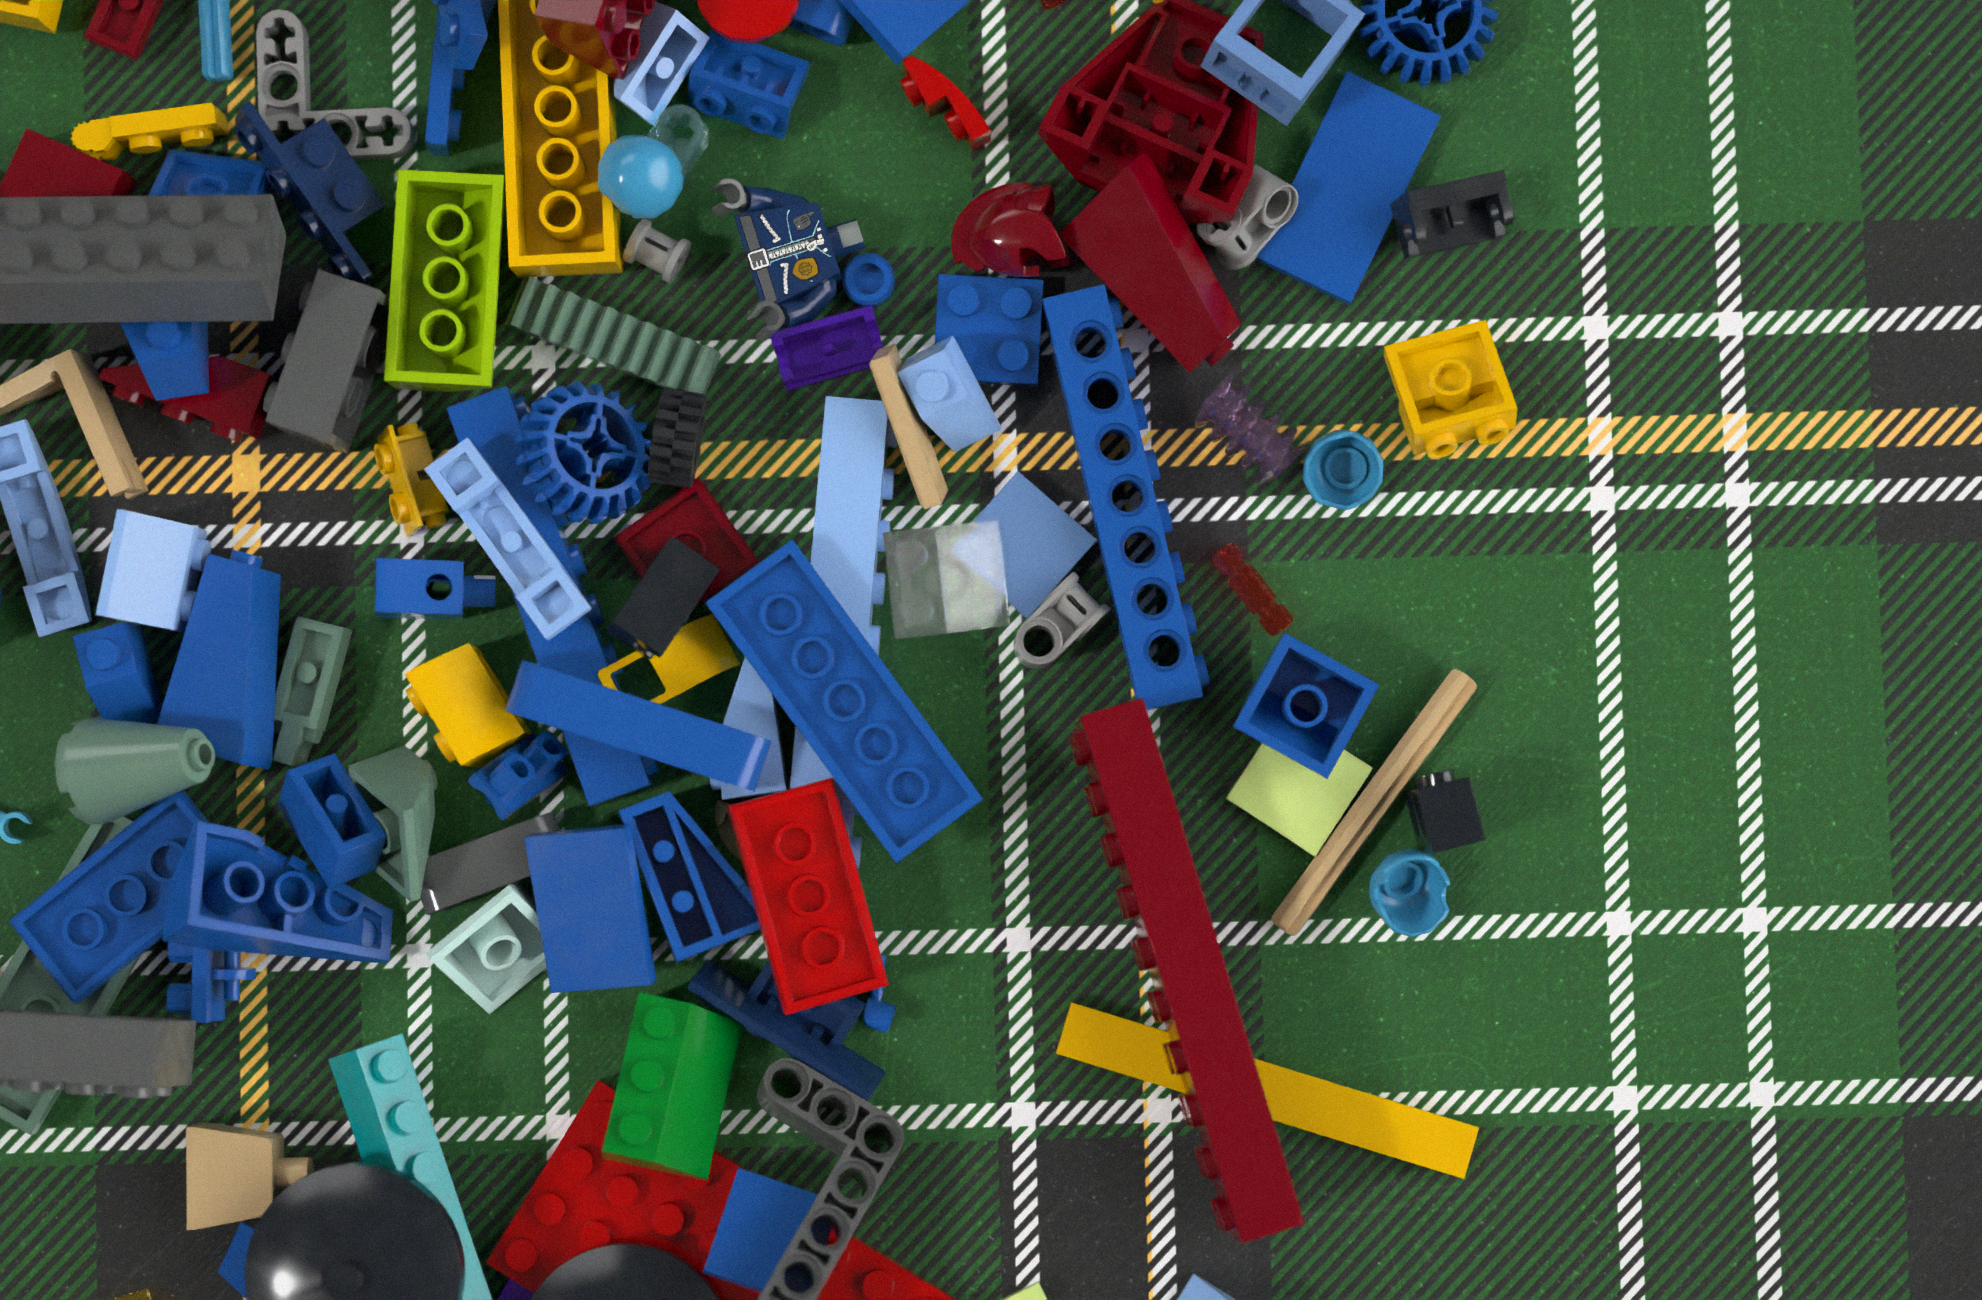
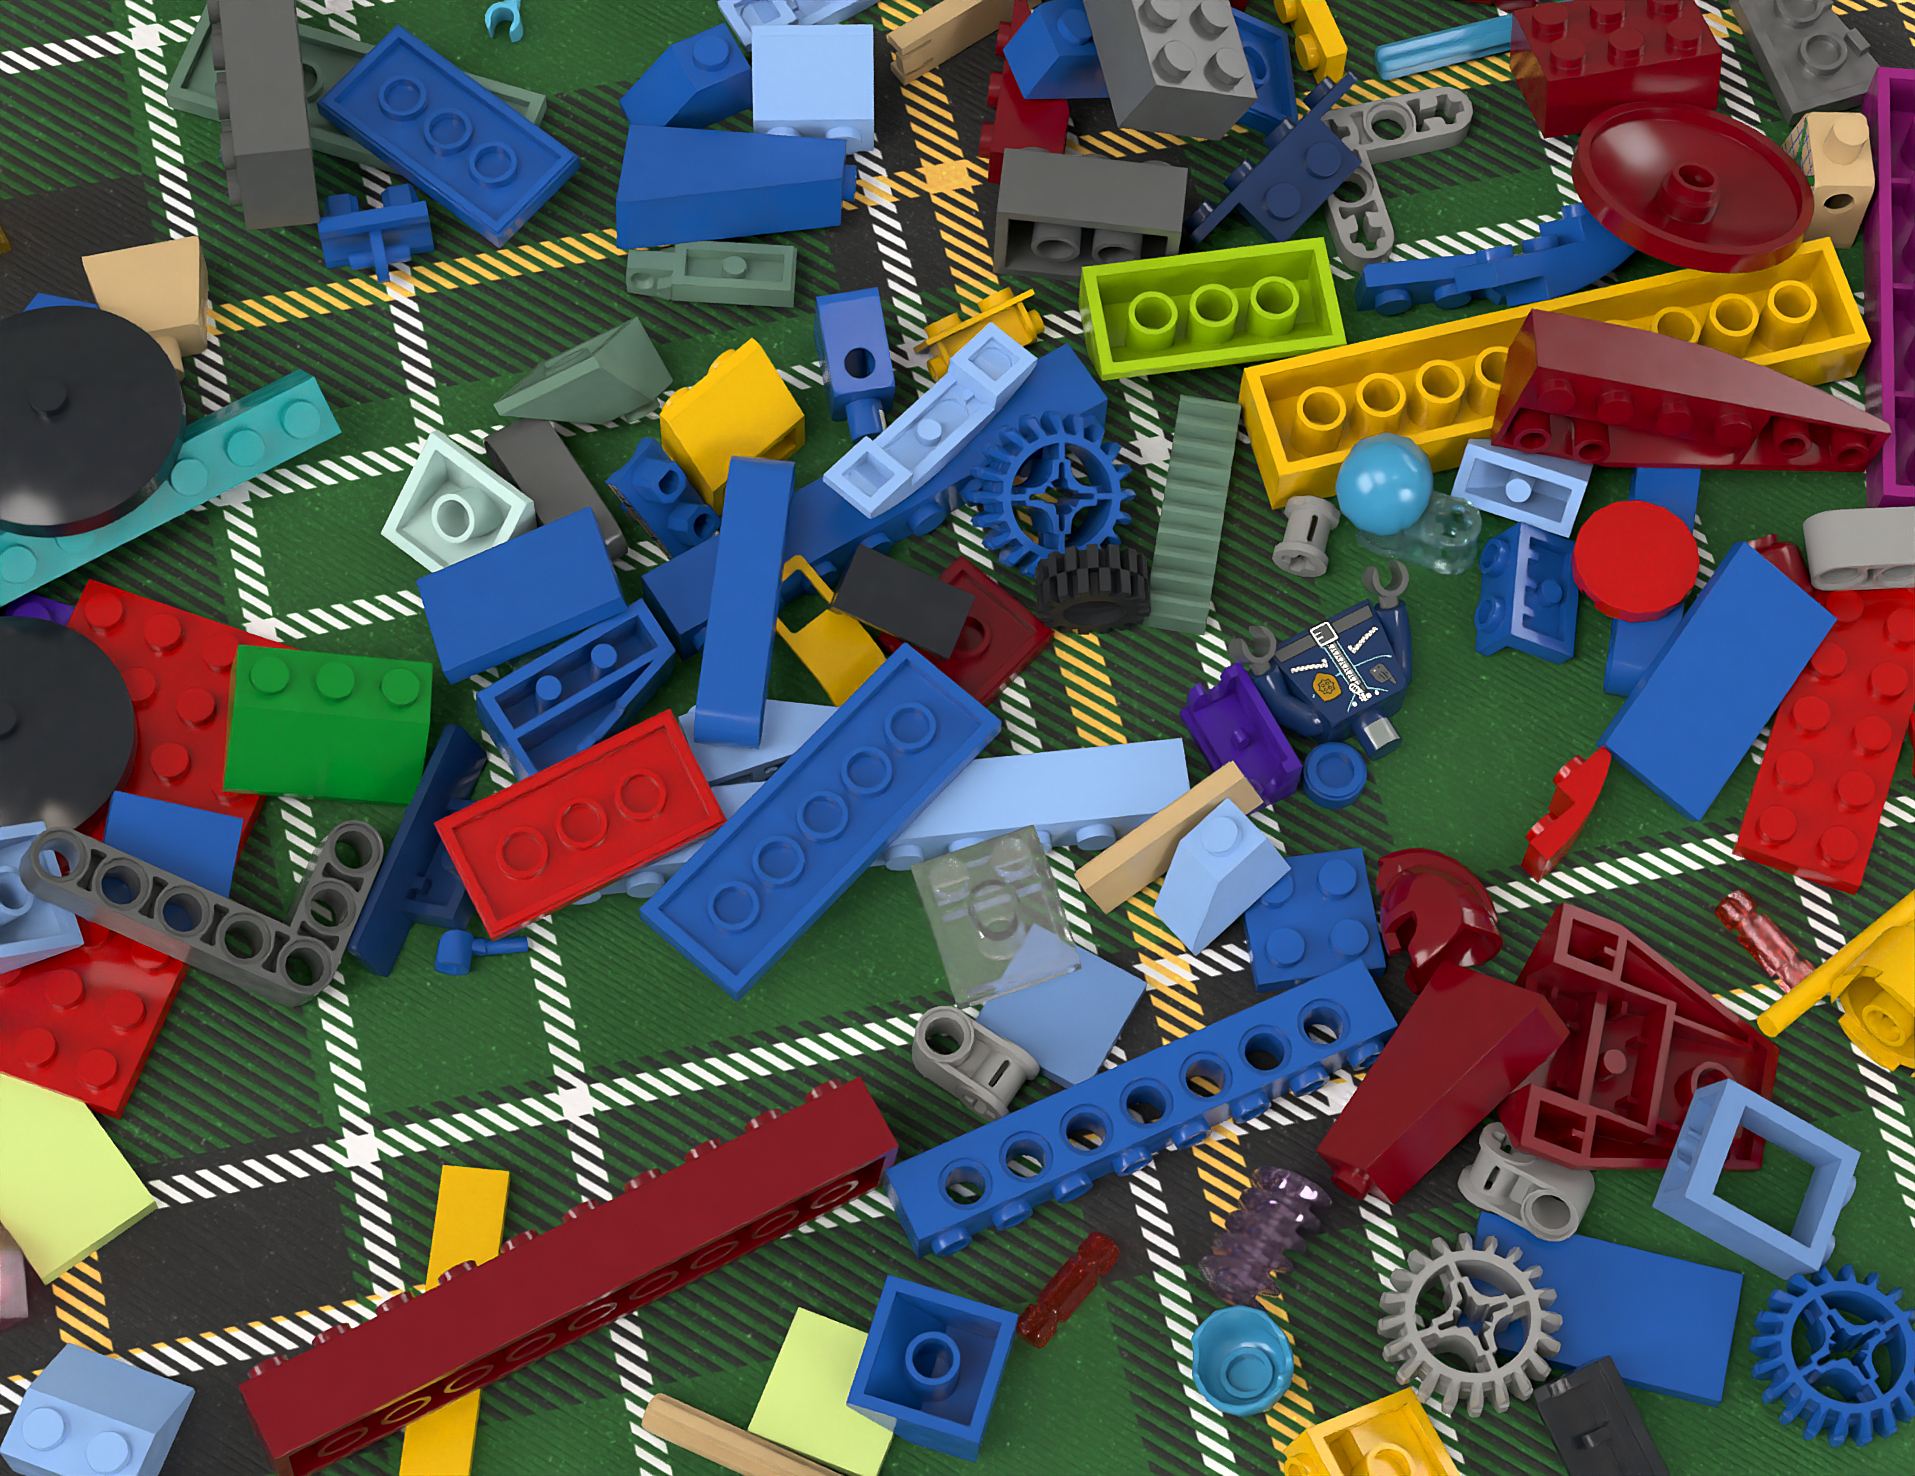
camera: 70 degrees right, 20 degrees down
sand green cone [55,717,215,824] -> none
blue wedge [163,821,393,964] -> none
blue brick [278,753,387,888] -> none
none -> light grey gear [1377,1232,1563,1418]

